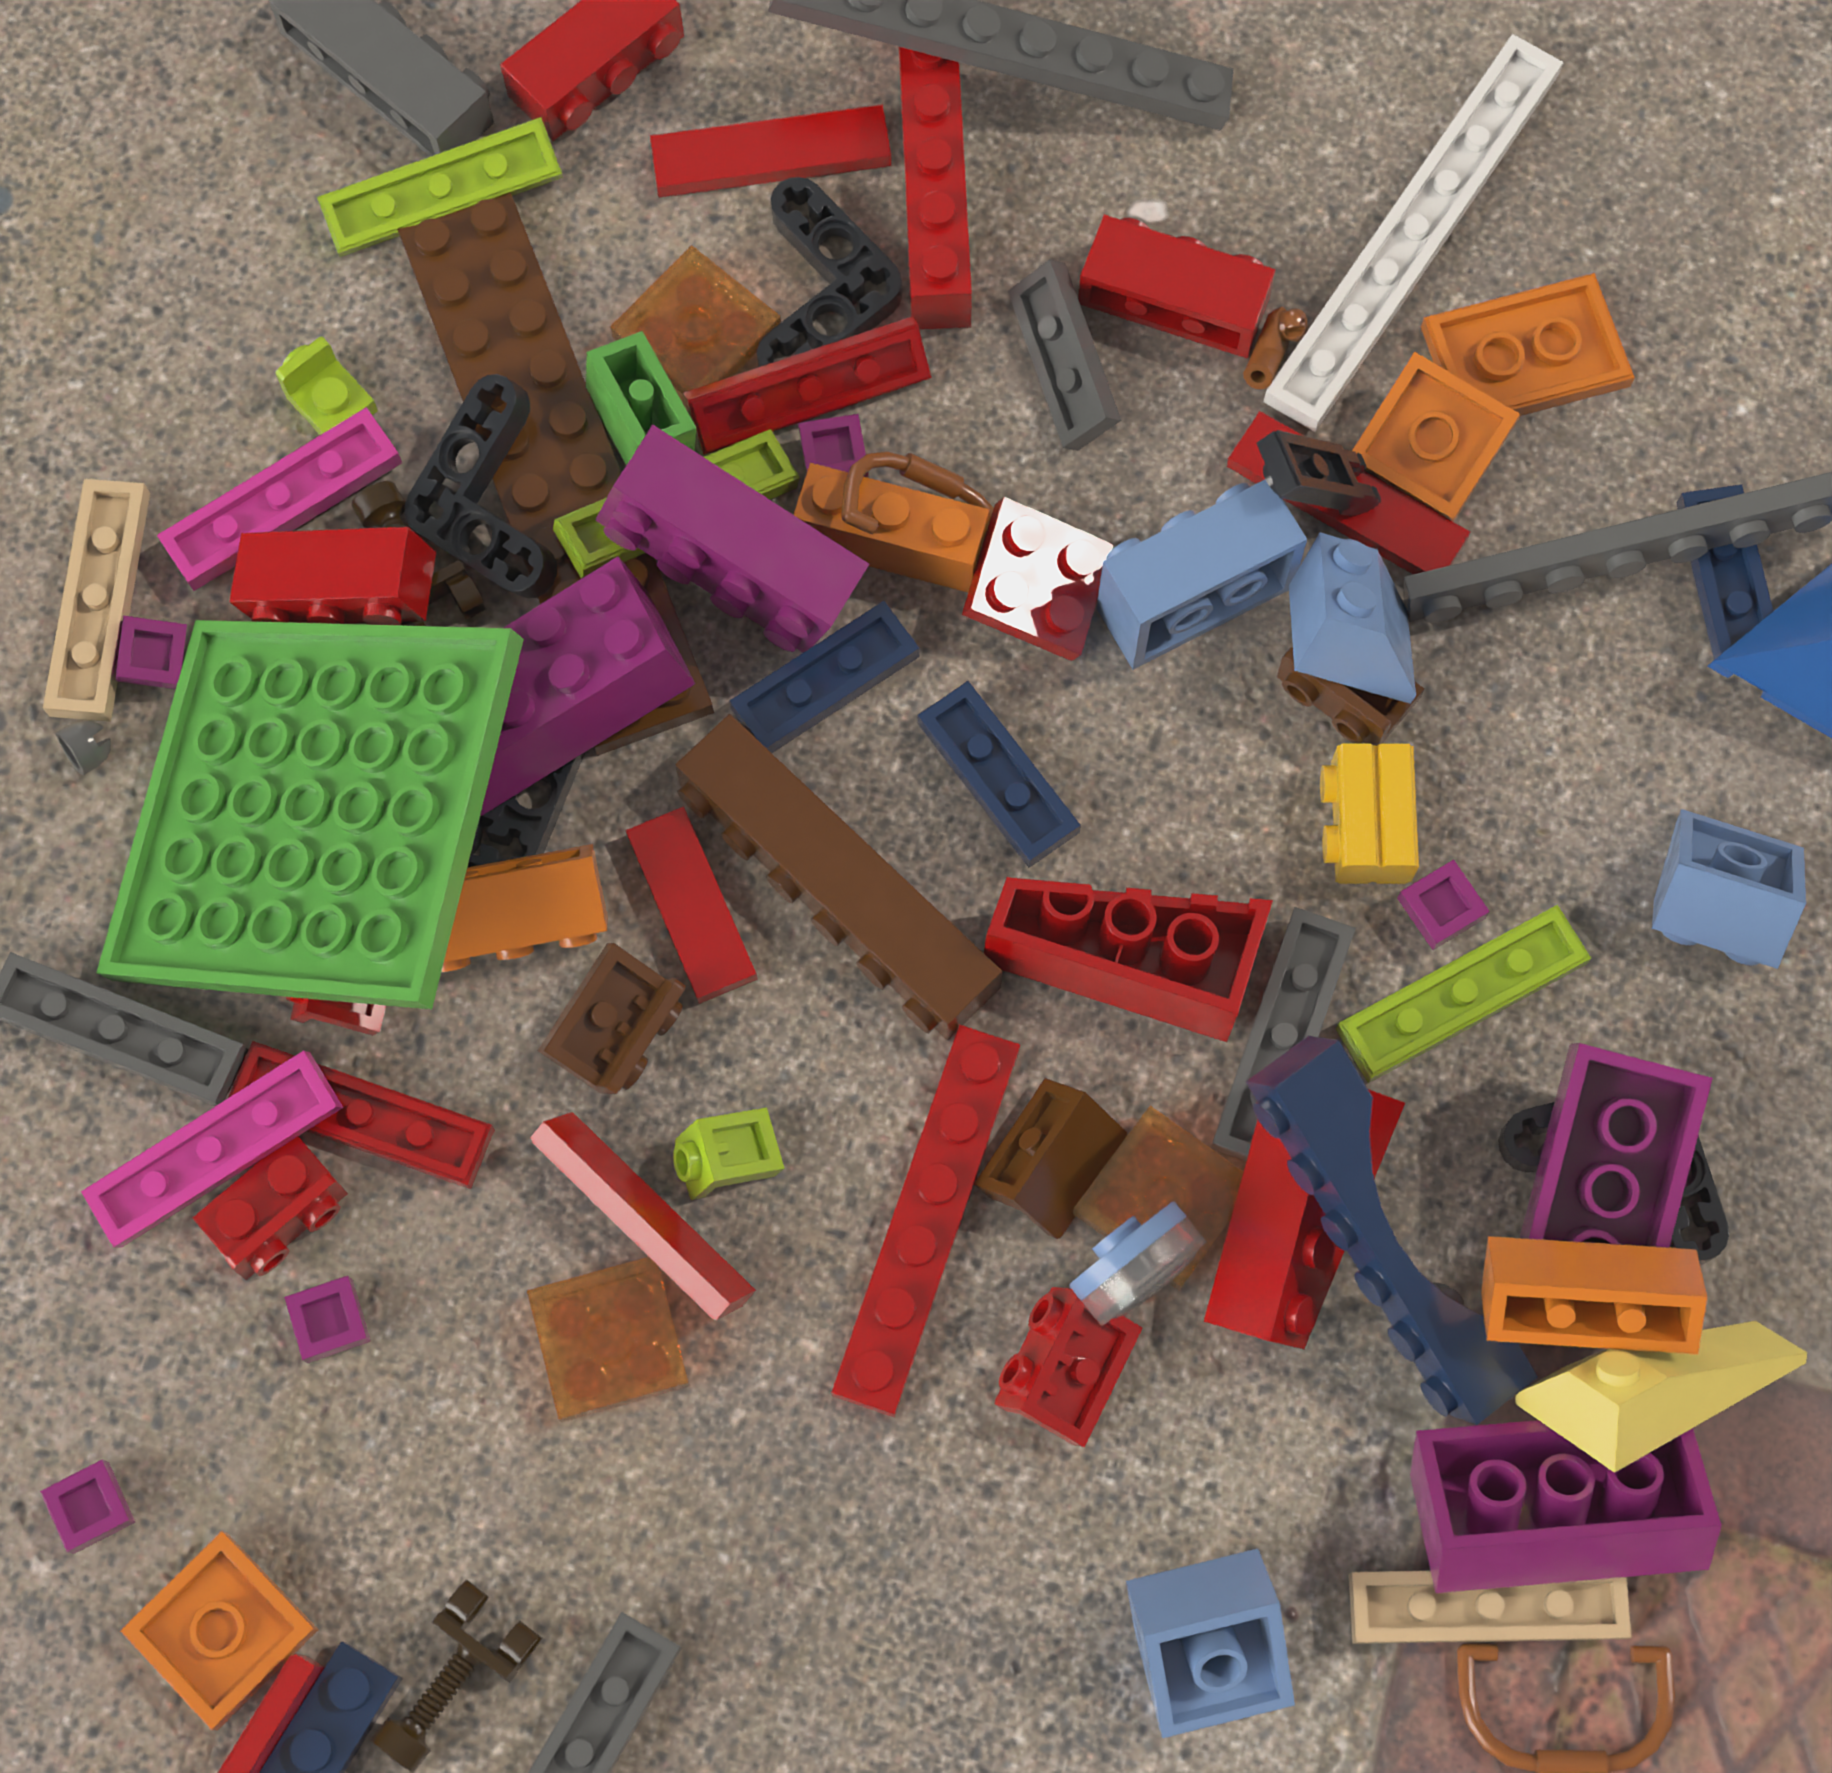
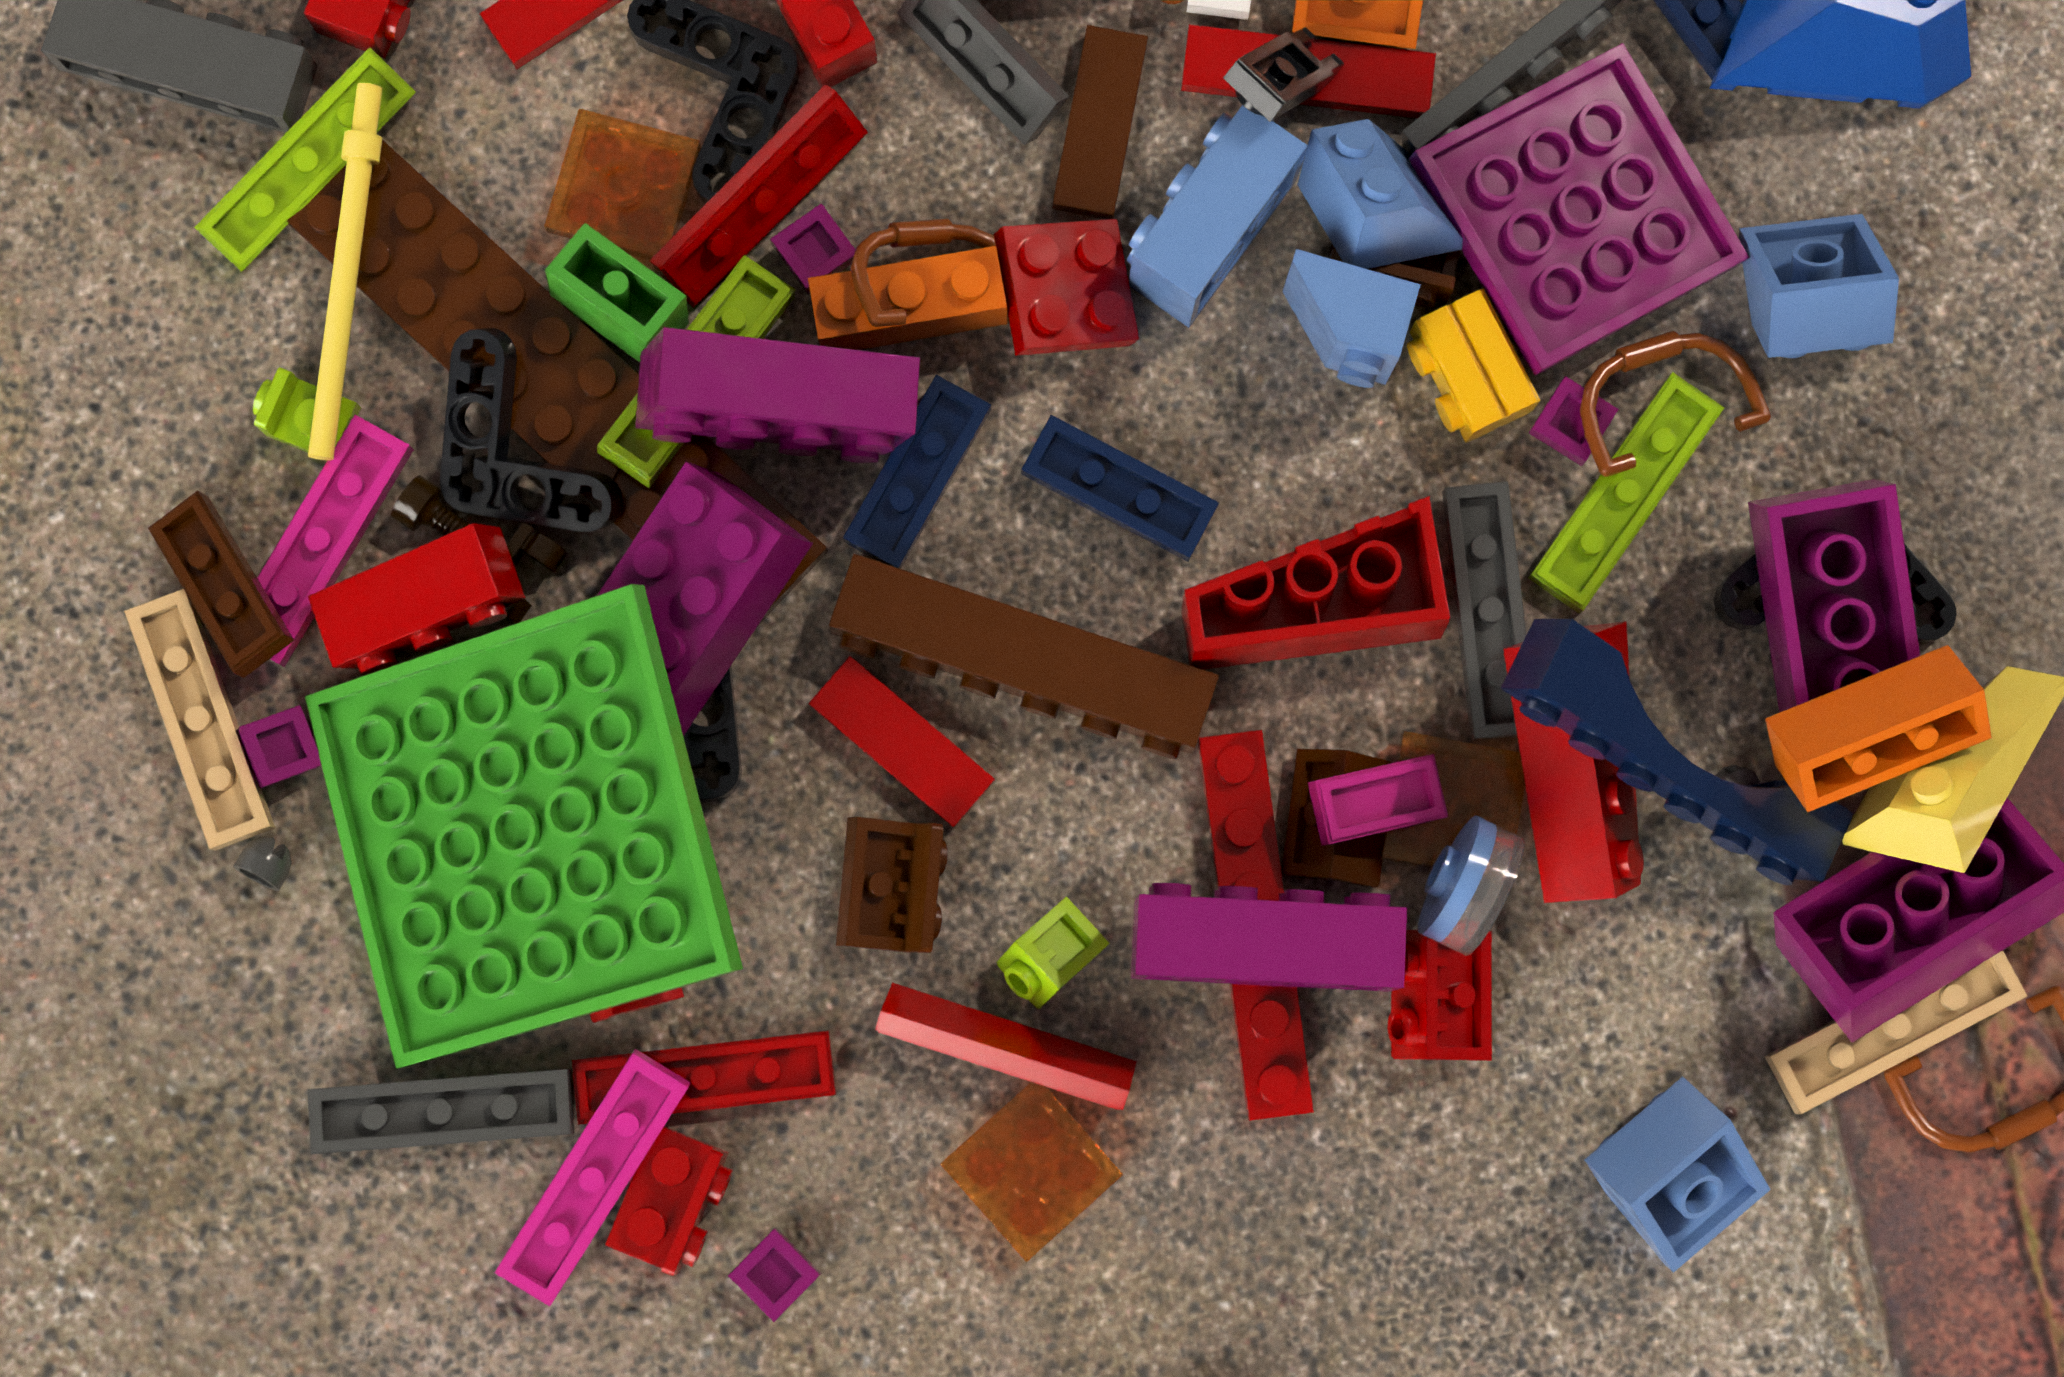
camera: 30 degrees left, 10 degrees up
orange brick [441,844,608,972] -> none
none -> reddish brown tile [148,490,294,678]
none -> light yellow bar [308,83,383,460]
none -> reddish brown tile [1052,25,1148,219]
none -> magenta brick [1131,883,1407,992]
none -> medium blue slope [1282,249,1421,388]
none -> dark pink tile [1307,754,1448,845]
none -> magenta plate [1409,43,1750,376]
none -> dark orange piece [1580,331,1771,477]

